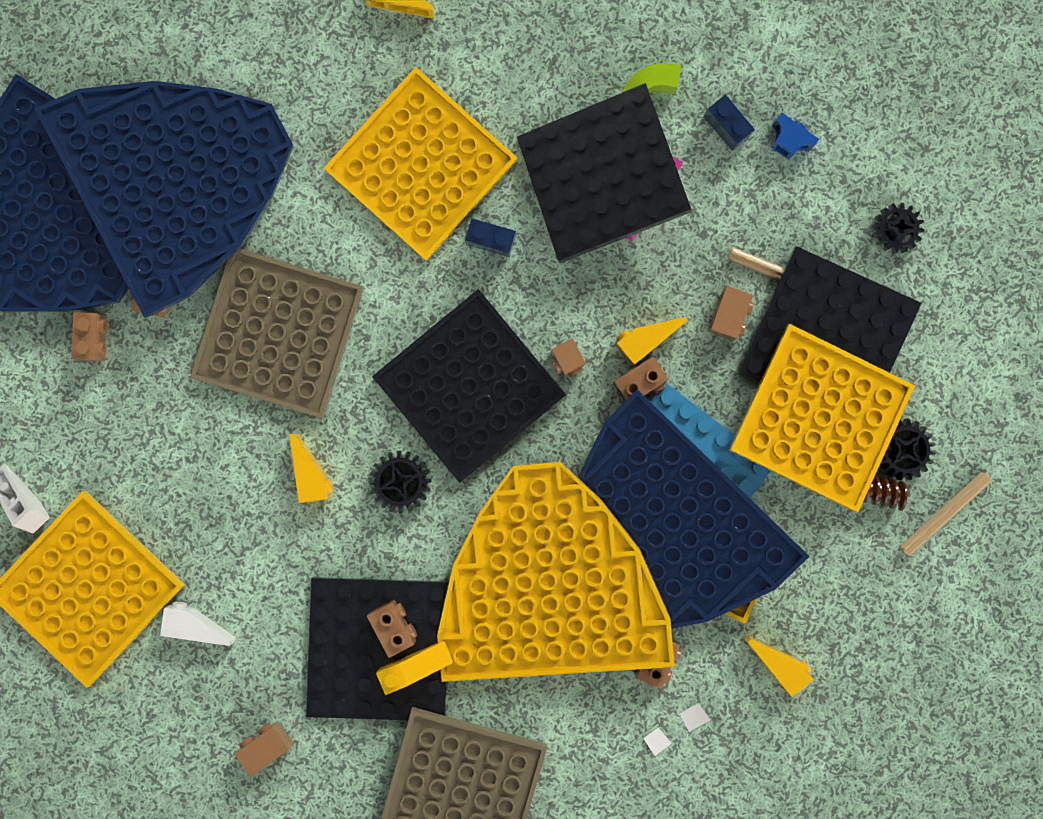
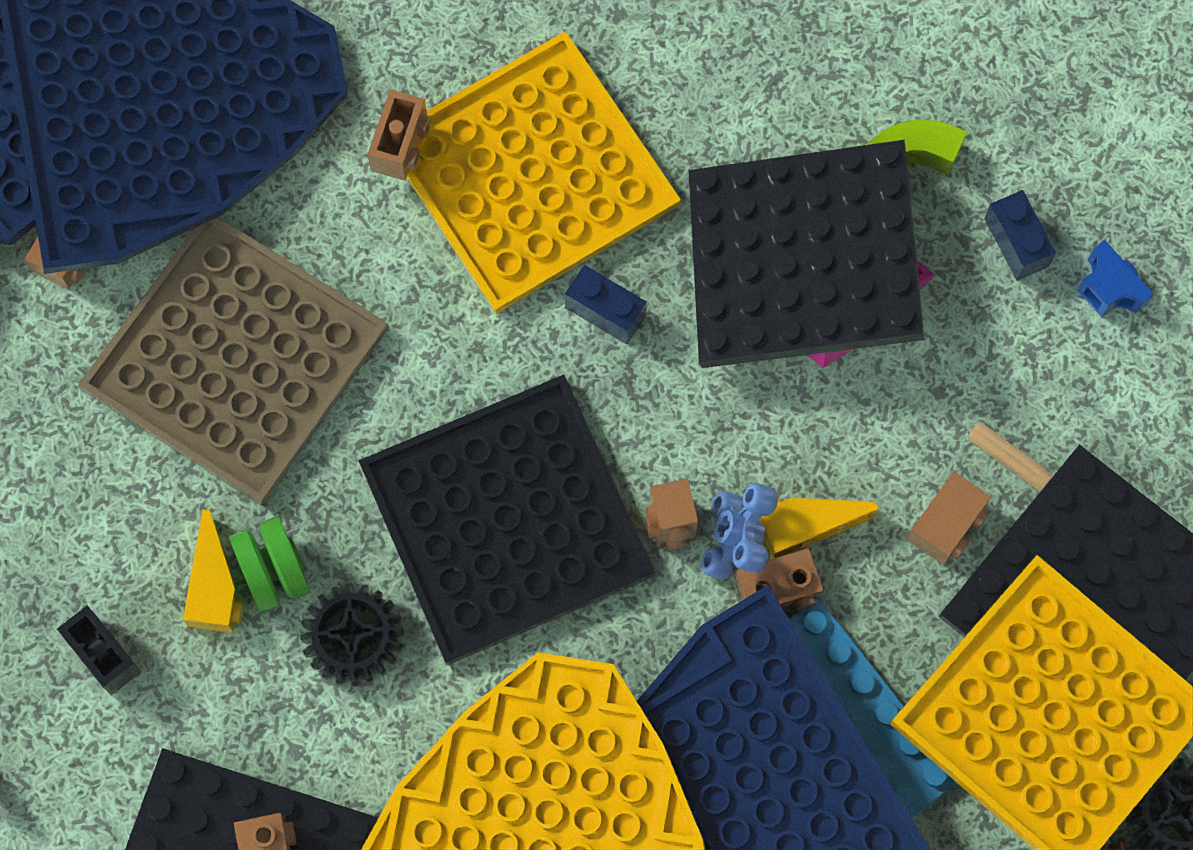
camera: 15 degrees right, 15 degrees down
none -> black brick [57,605,141,696]
none -> bright green wheel [229,515,311,613]
none -> medium nougat brick [367,89,431,181]
none -> medium blue gear [701,483,778,580]

